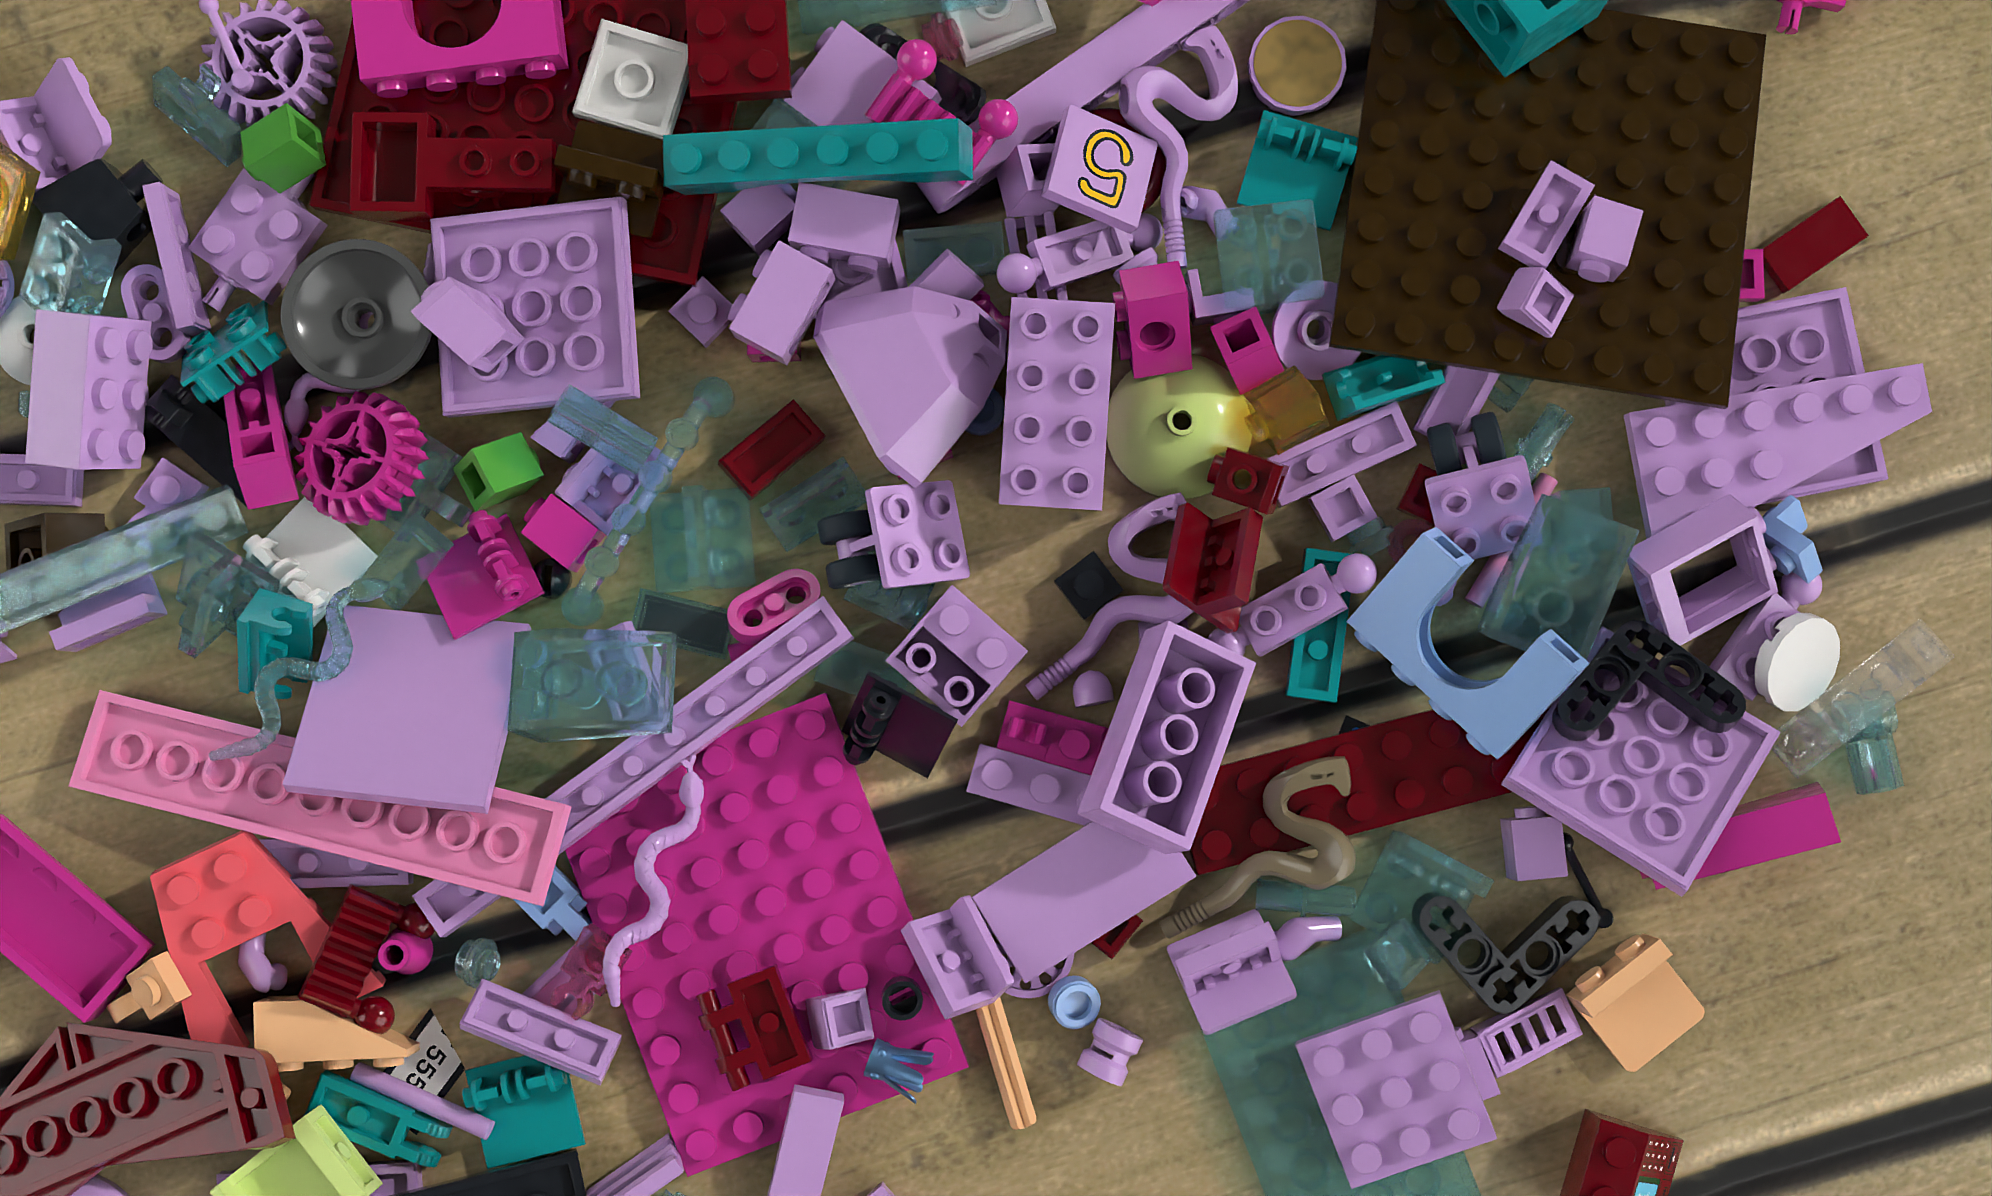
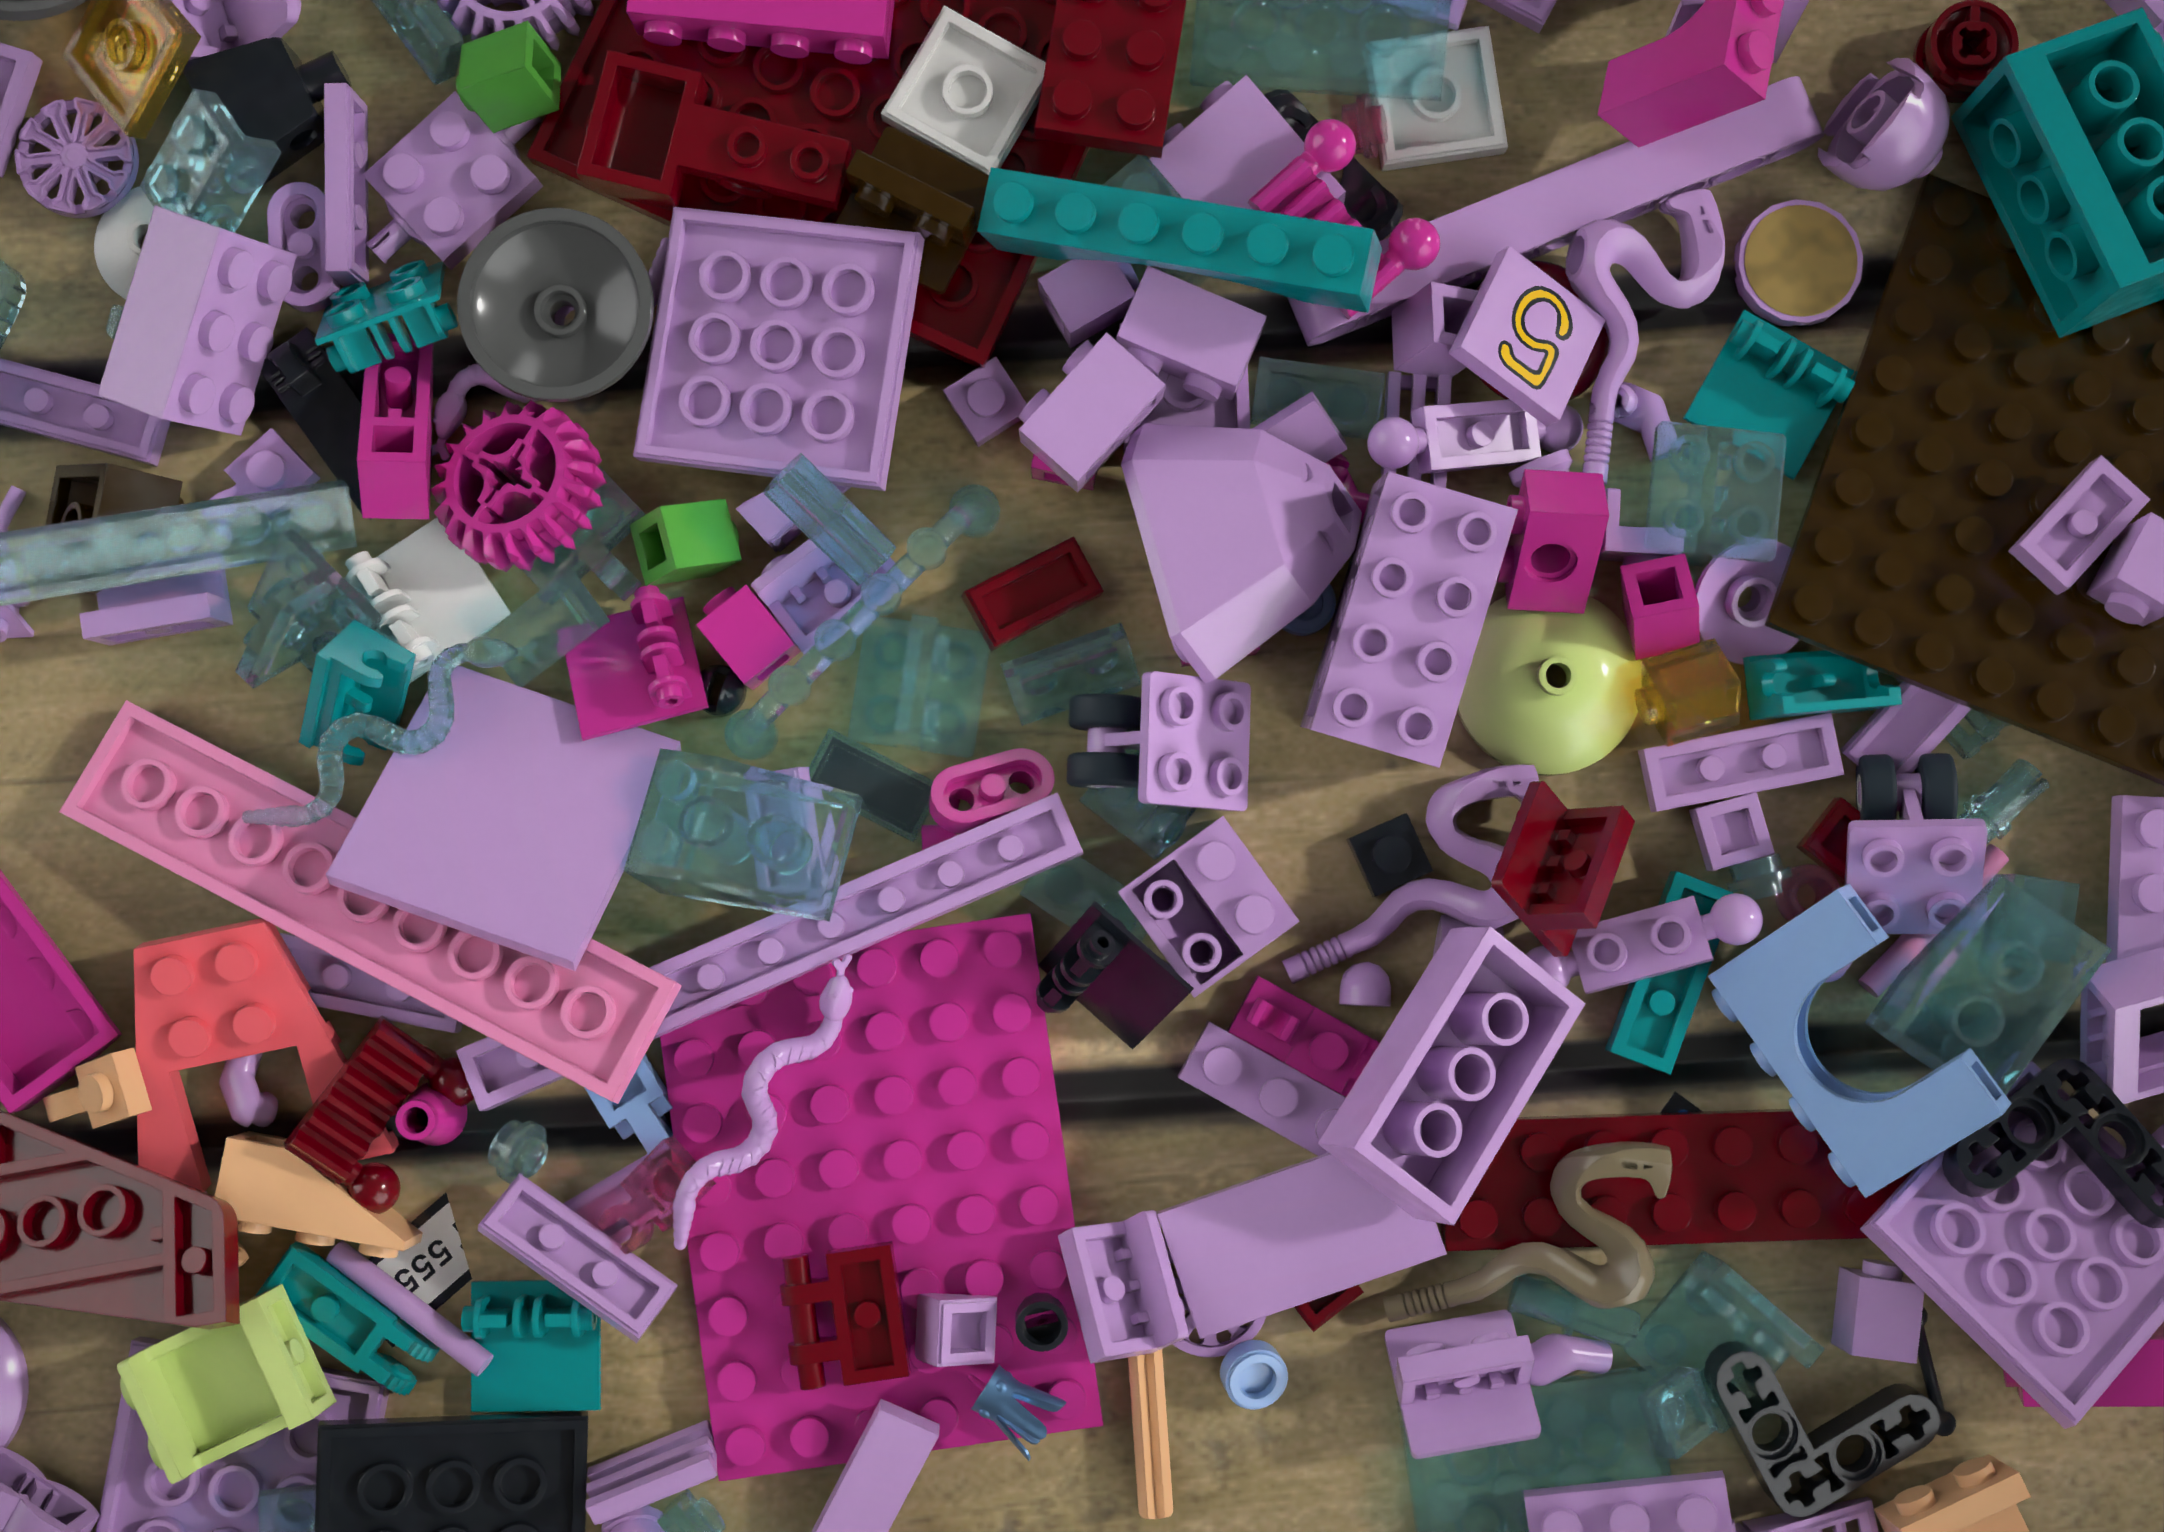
camera: 10 degrees right, 0 degrees up
lavender slope [411,277,525,373] -> none
lavender wheel [1077,1018,1143,1086] -> none
dark red brick [1207,447,1290,515] -> none
lavender slope [1497,267,1574,338] -> none

